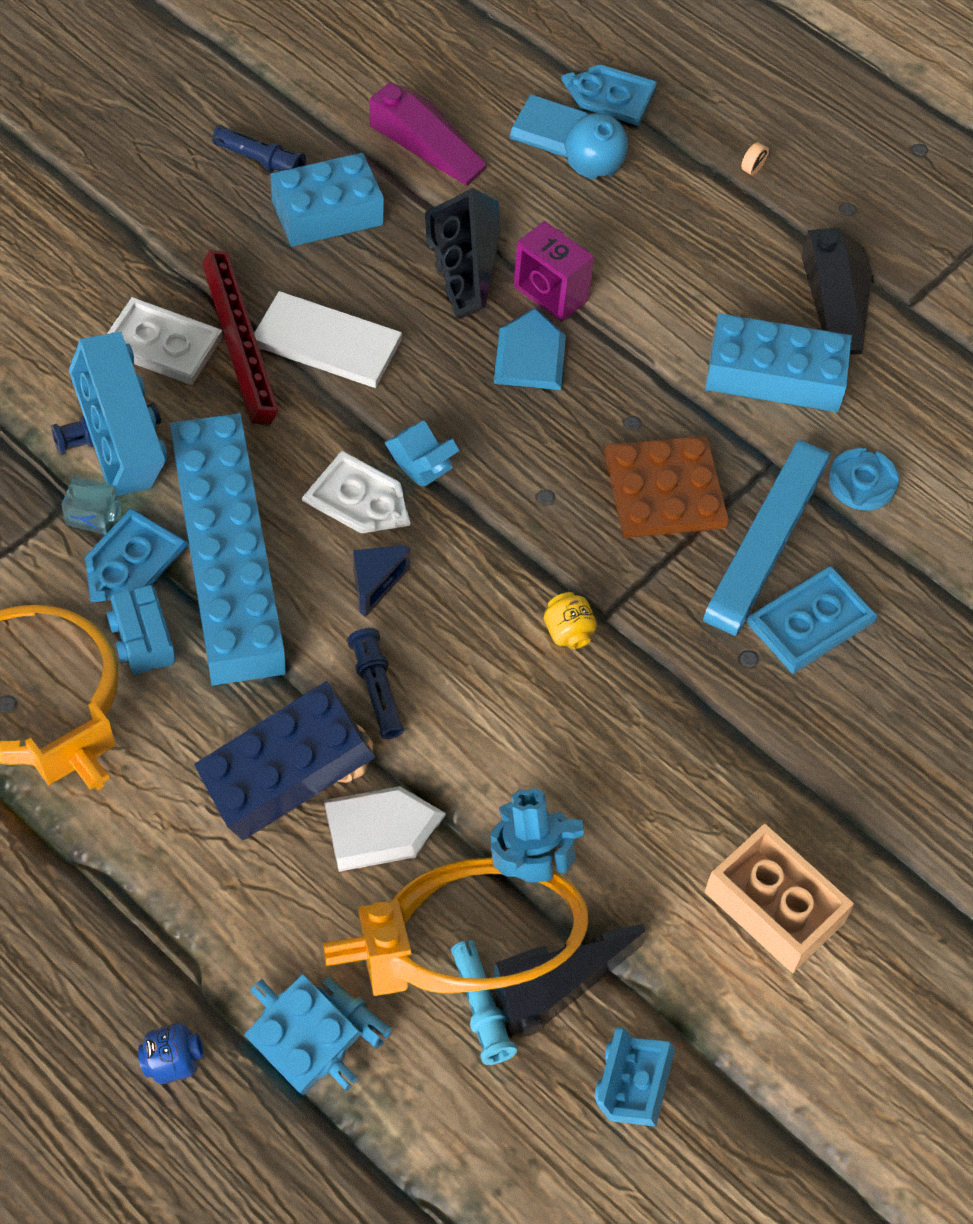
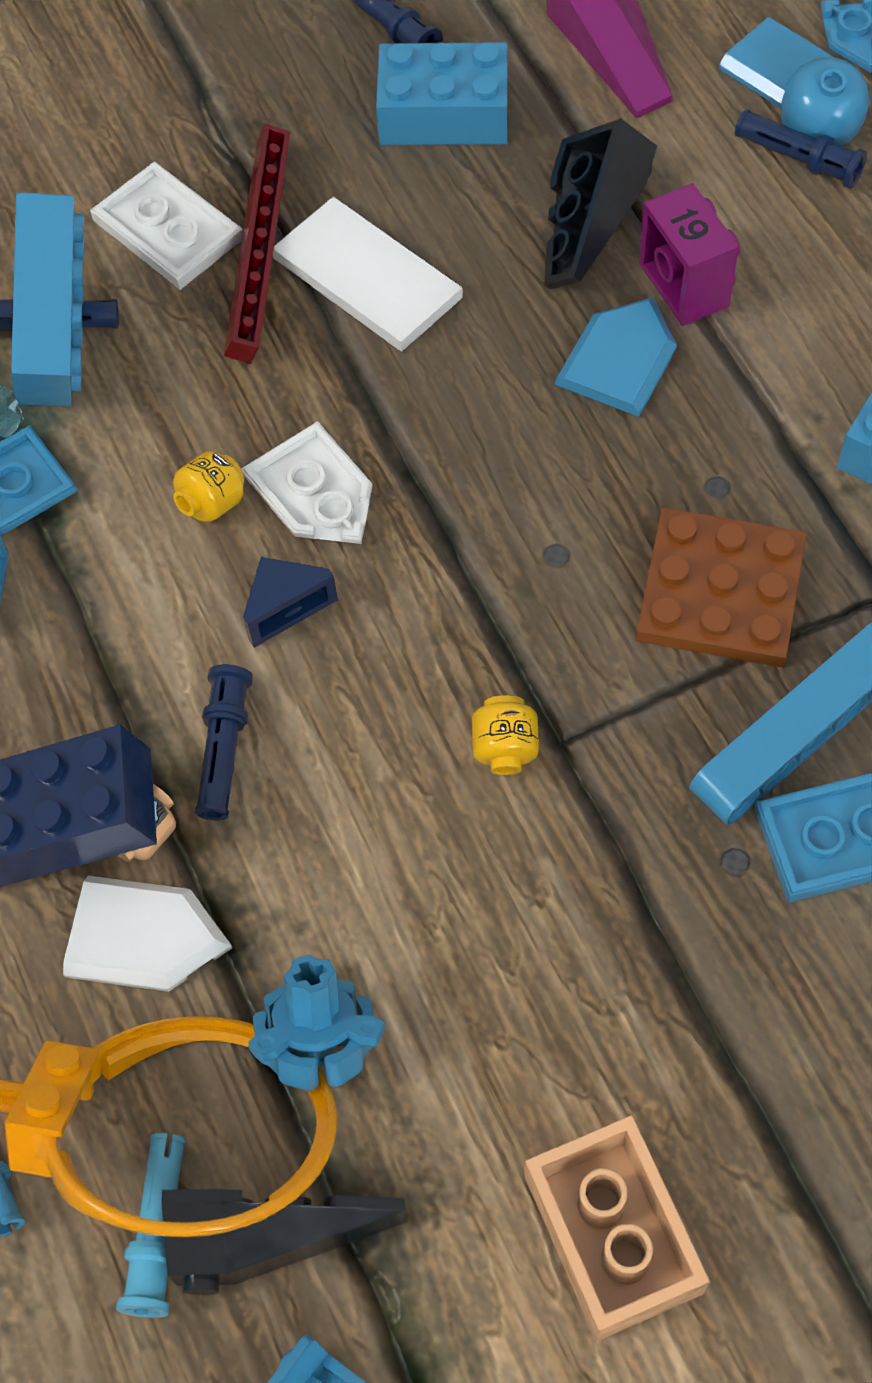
camera: 30 degrees right, 5 degrees up
dark azure brick [170,413,286,686] -> none
dark azure brick [384,420,460,486] -> none
none -> yellow head [173,451,245,522]
none -> dark blue pin [734,109,867,189]

